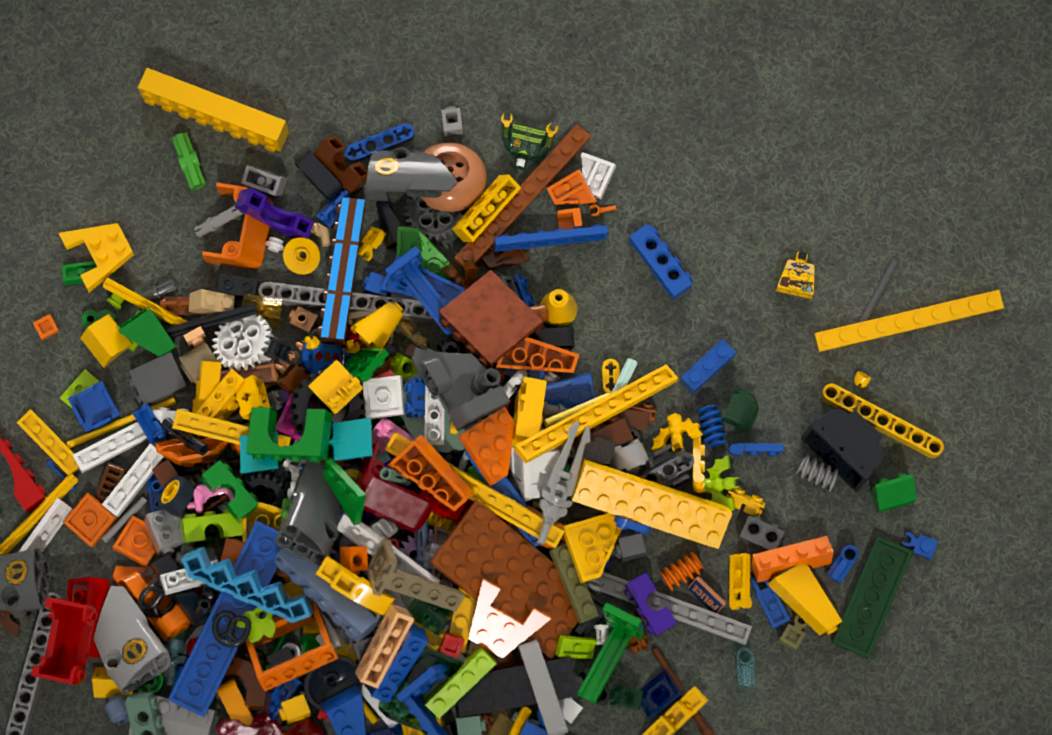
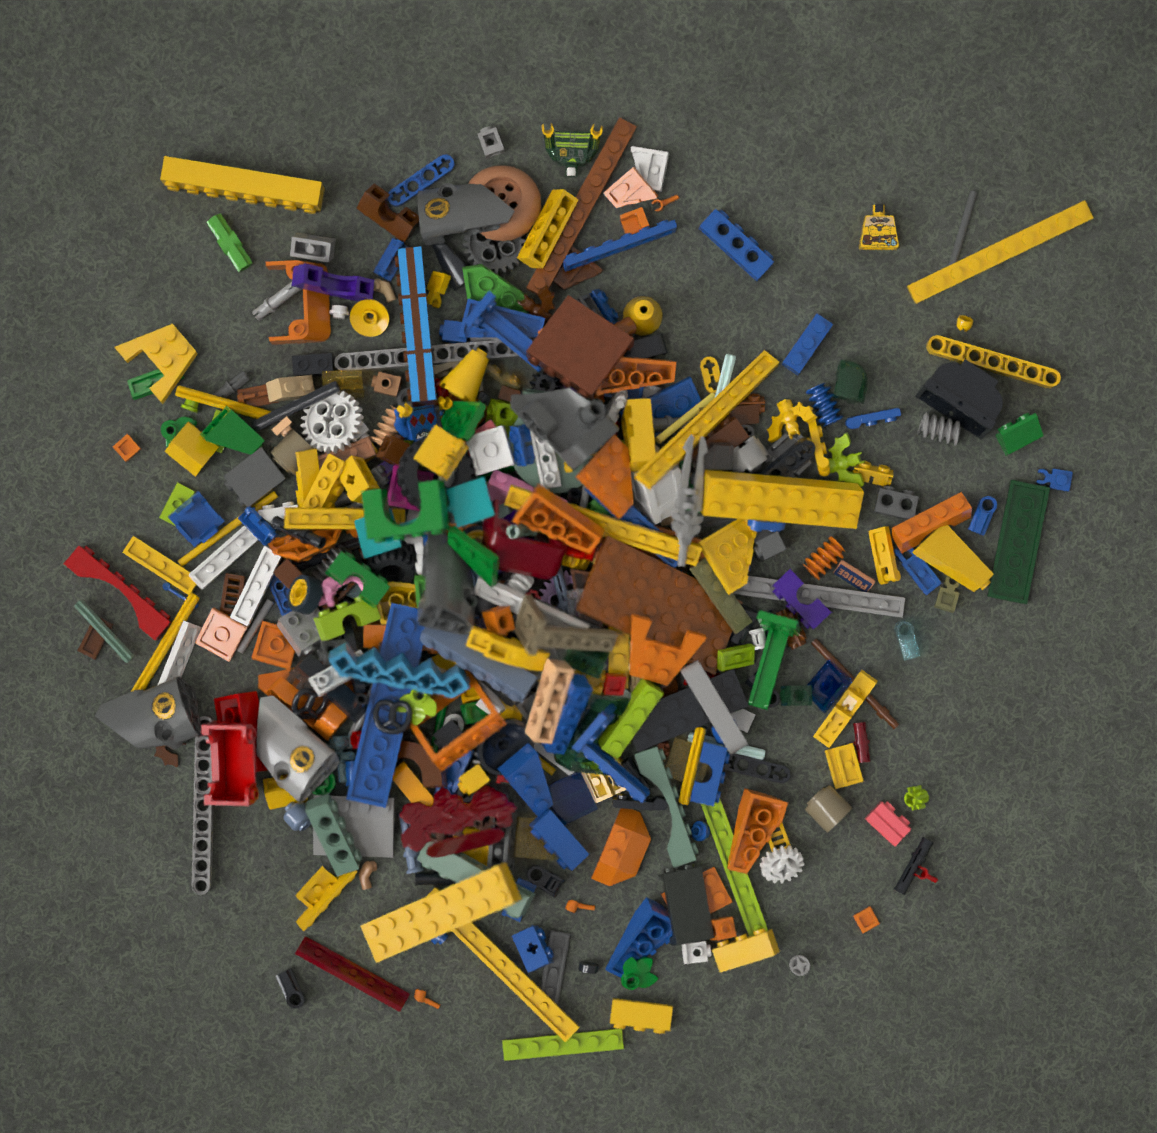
camera: 15 degrees left, 10 degrees up
black piece [263,337,303,365] -> none
black beam [294,151,344,201] -> none

